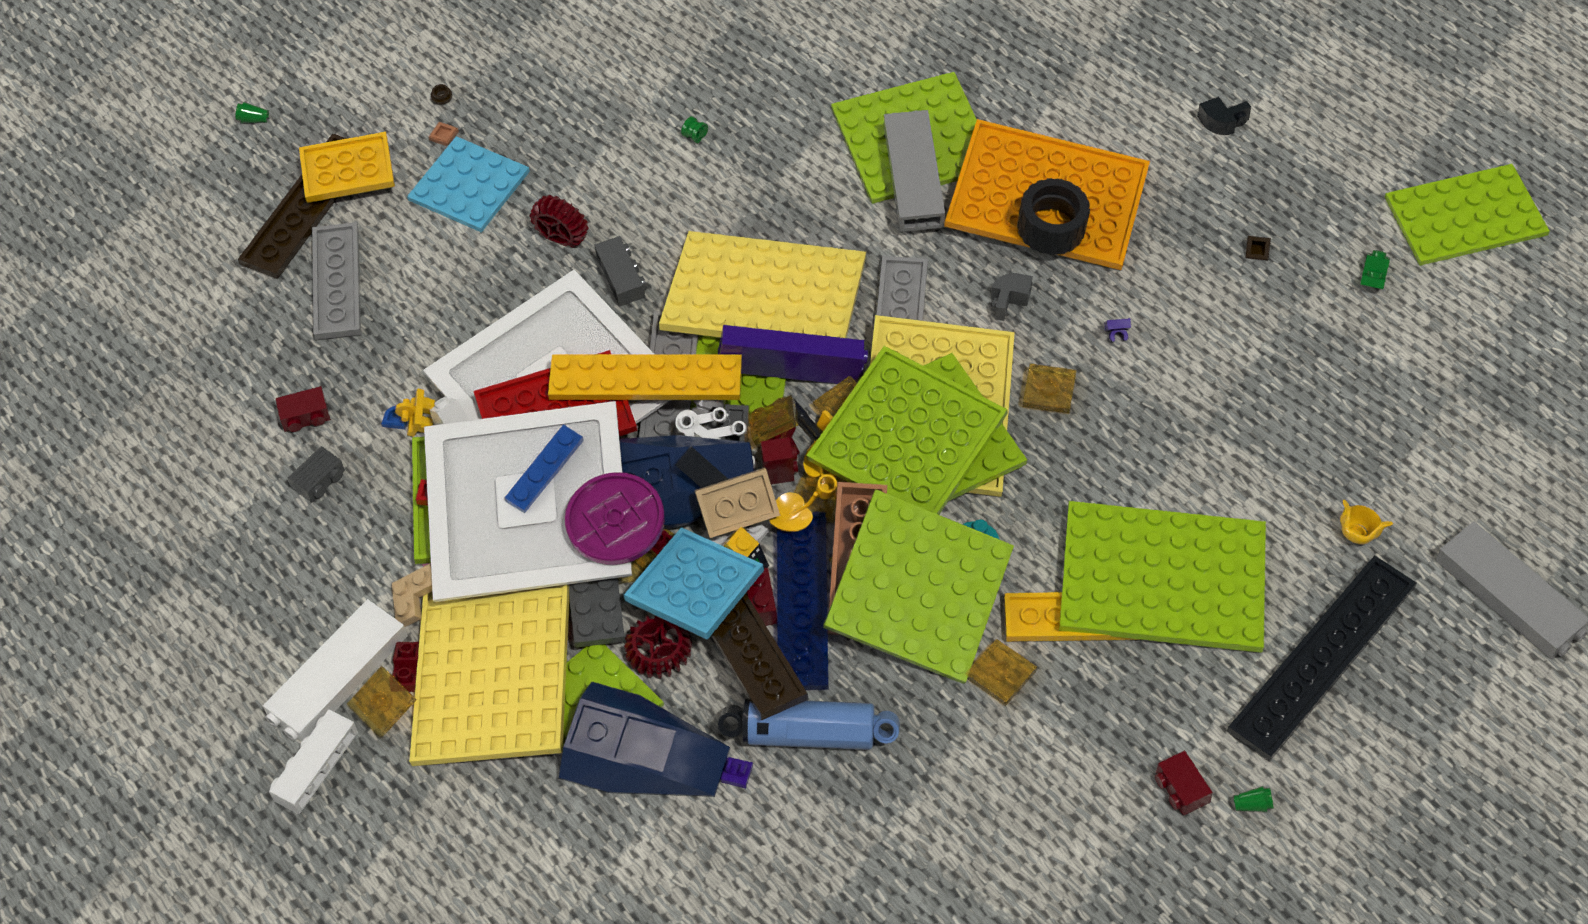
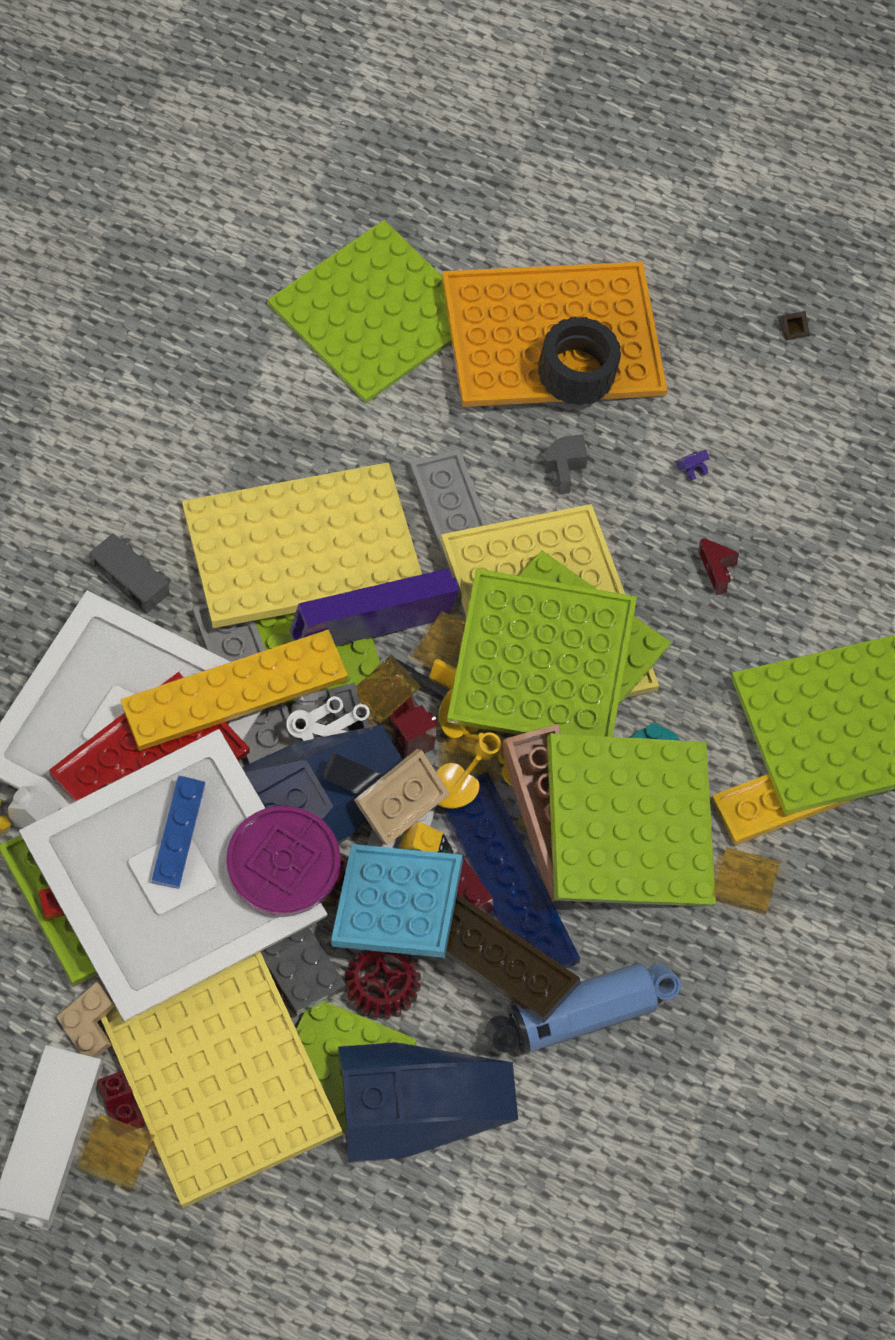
camera: 30 degrees left, 5 degrees up
white brick [269,709,358,814] -> none
dark red gear [529,195,589,248] -> none
green wheel [681,116,708,143] -> none
dark purple tile [721,757,753,789] -> none
light grey brick [884,110,945,232] -> none
clear yellow plate [1022,364,1077,414] -> none
black brick [1197,96,1251,135] -> none
none -> dark red slope [698,538,739,595]

